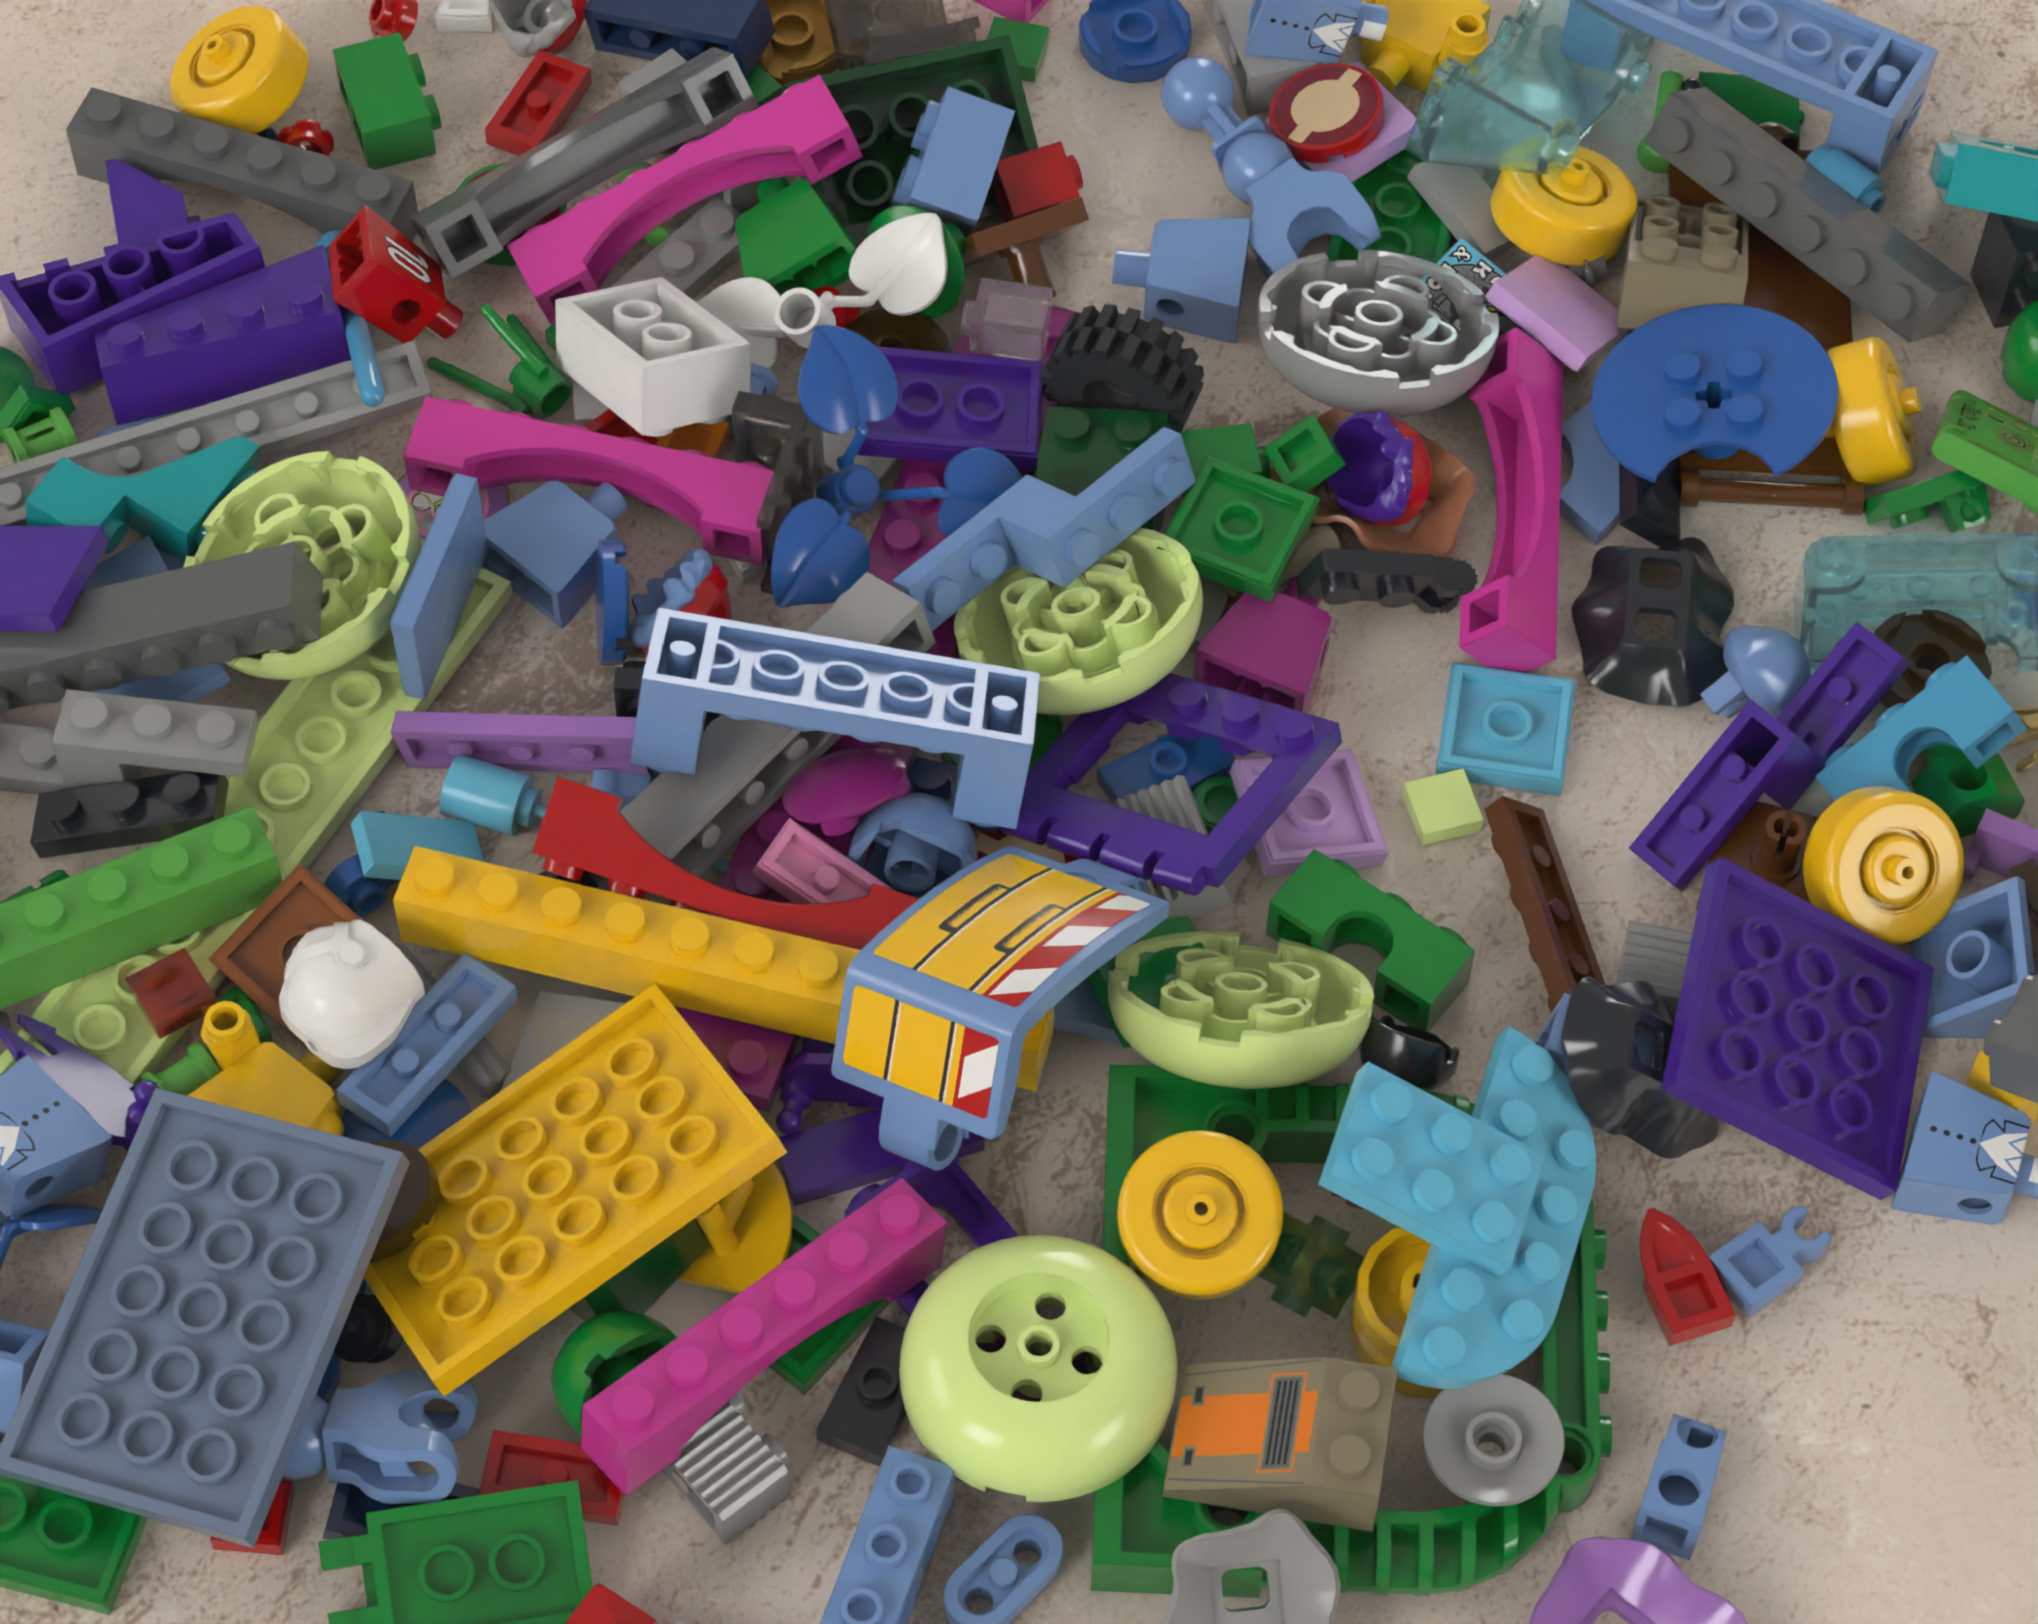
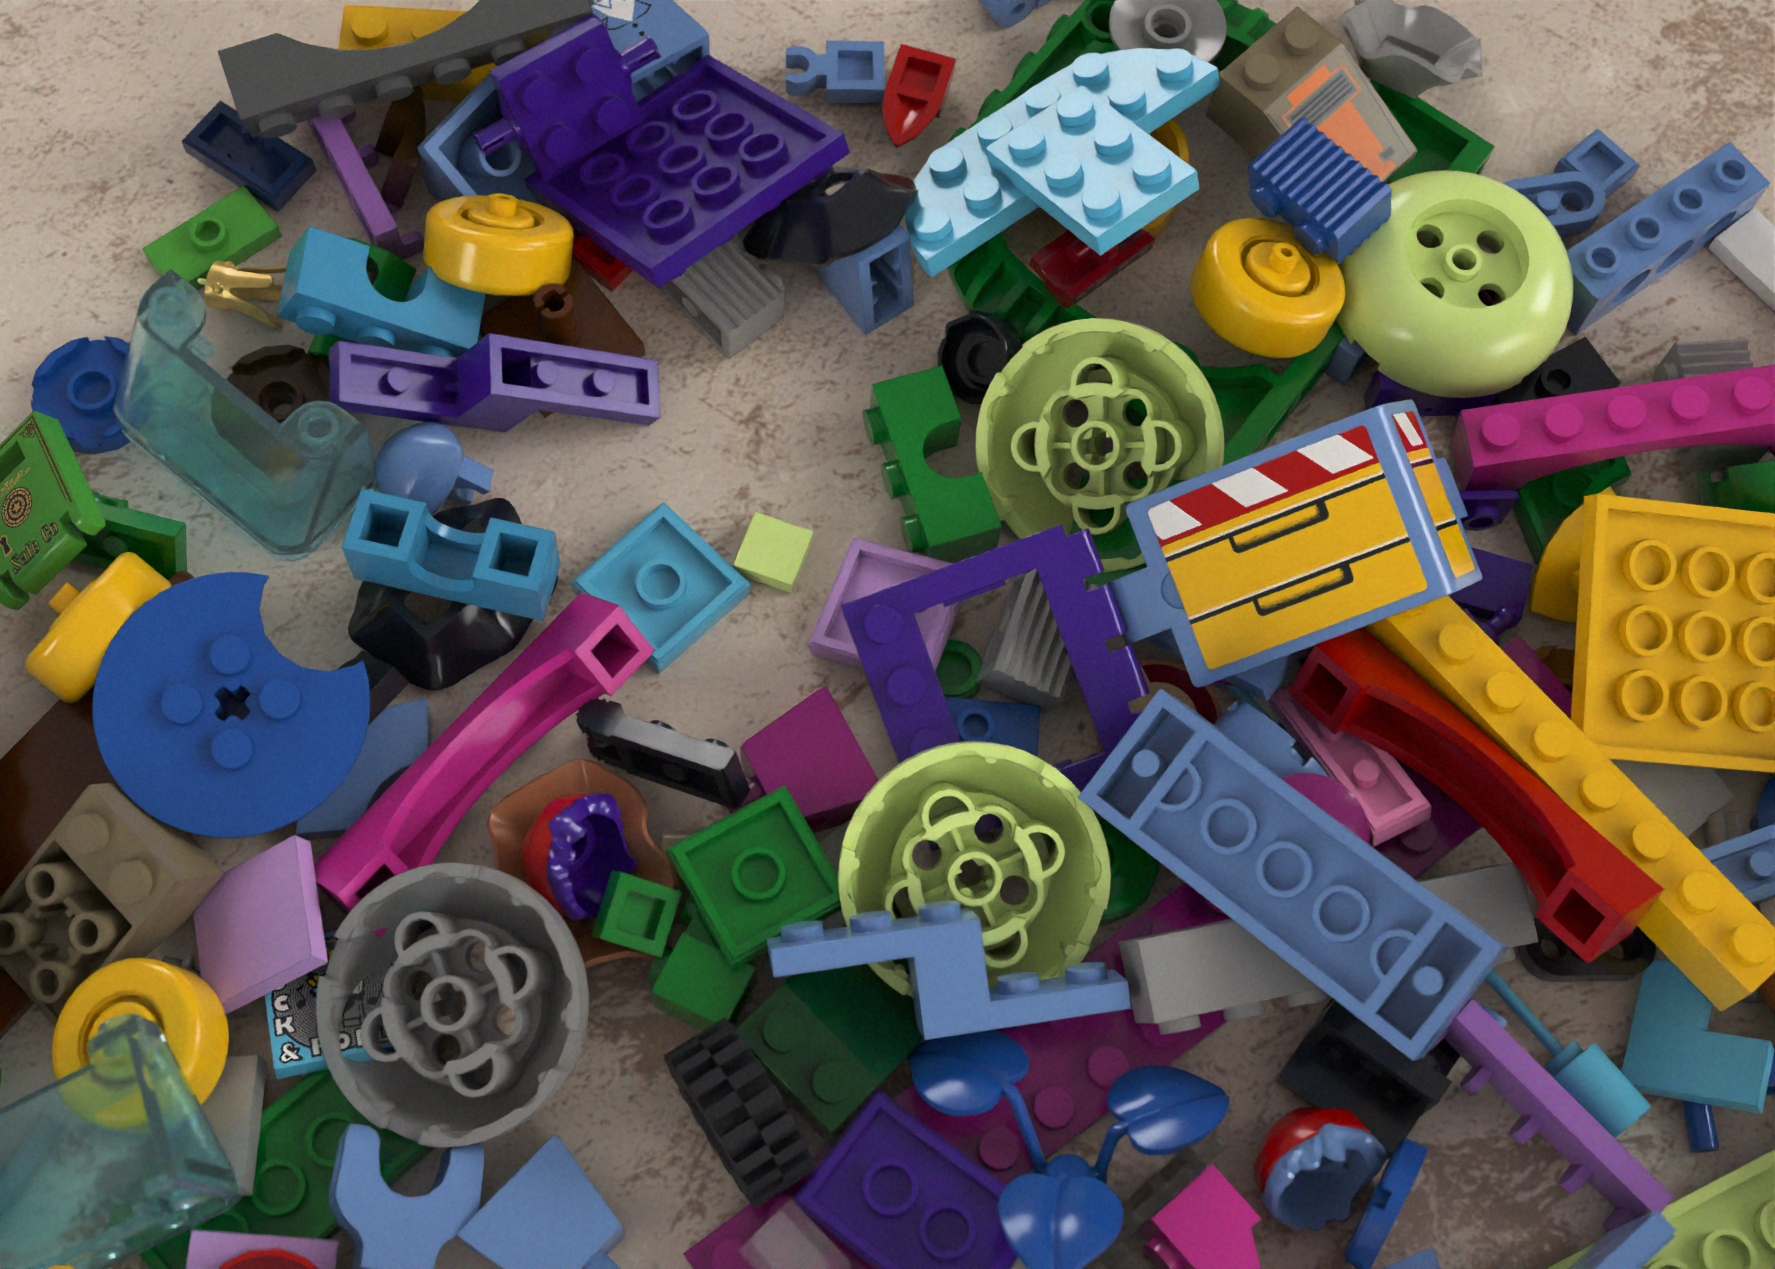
camera: 150 degrees left, 10 degrees up
clear green brick [1258,1212,1365,1319] -> none
reddish brown plate [1484,796,1605,1013] -> none
none -> dark azure arch [342,488,561,621]
none -> dark purple plate [472,13,661,179]
none -> blue brick [1248,117,1392,264]

